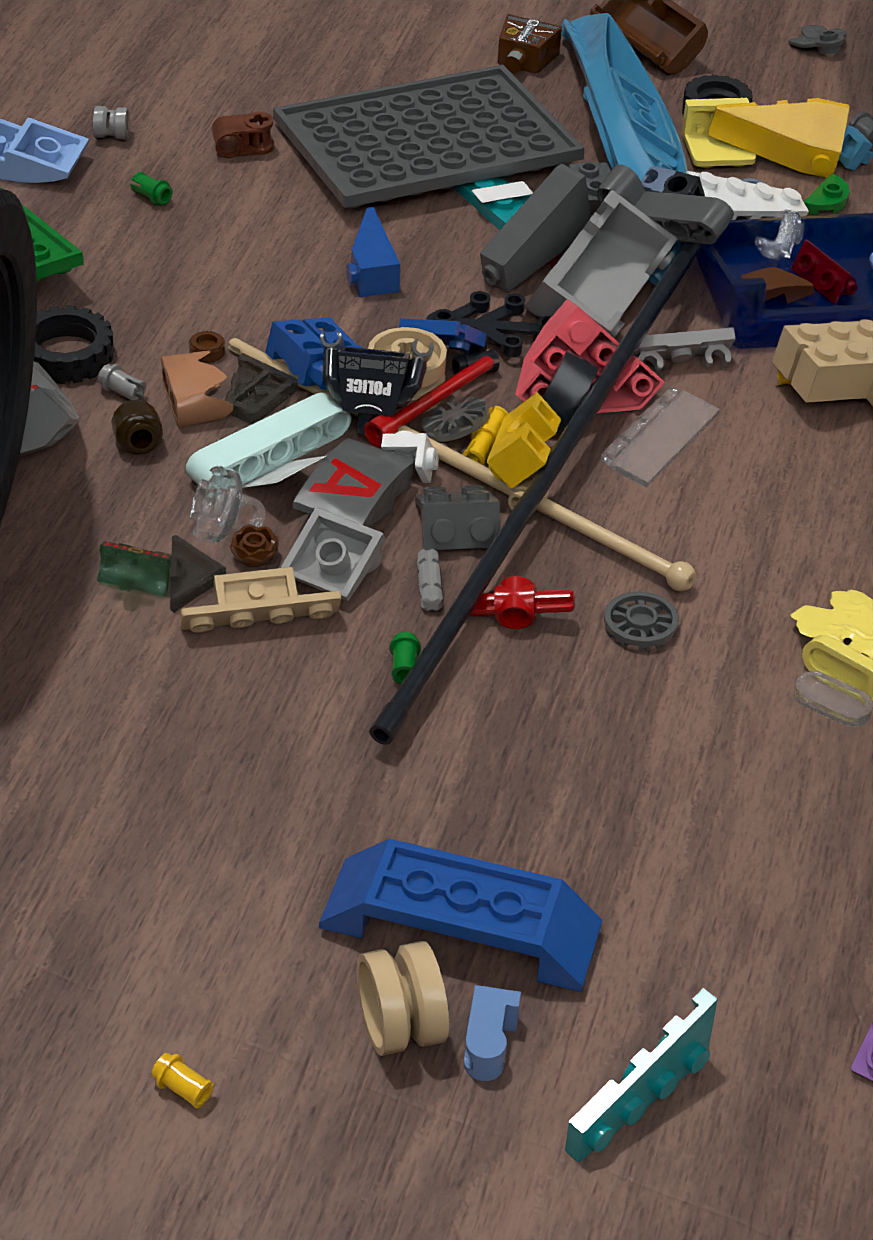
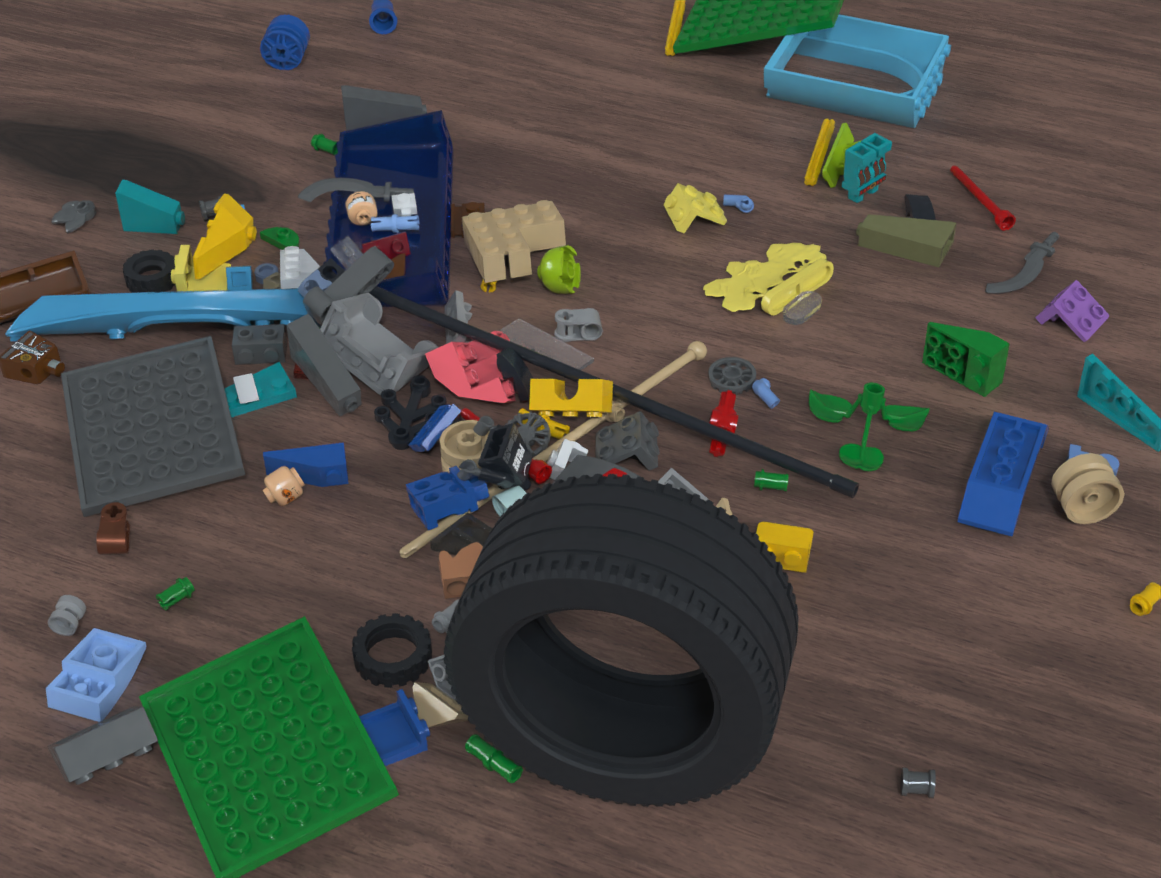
camera: 80 degrees left, 0 degrees up
reddish brown tile [189,331,225,363] -> none
light grey axle [417,549,443,611] -> none
none -> teal slope [115,180,185,234]
none -> dark azure tile [226,266,253,290]
none -> light nougat head [263,466,305,506]
none -> lime cylinder [537,245,581,294]
none -> light grey piece [554,308,603,342]
none -> medium blue arm [752,378,780,409]
none -> yellow bracket [756,522,814,573]
none -> green plant [808,382,930,471]
none -> green slope [922,322,1010,397]

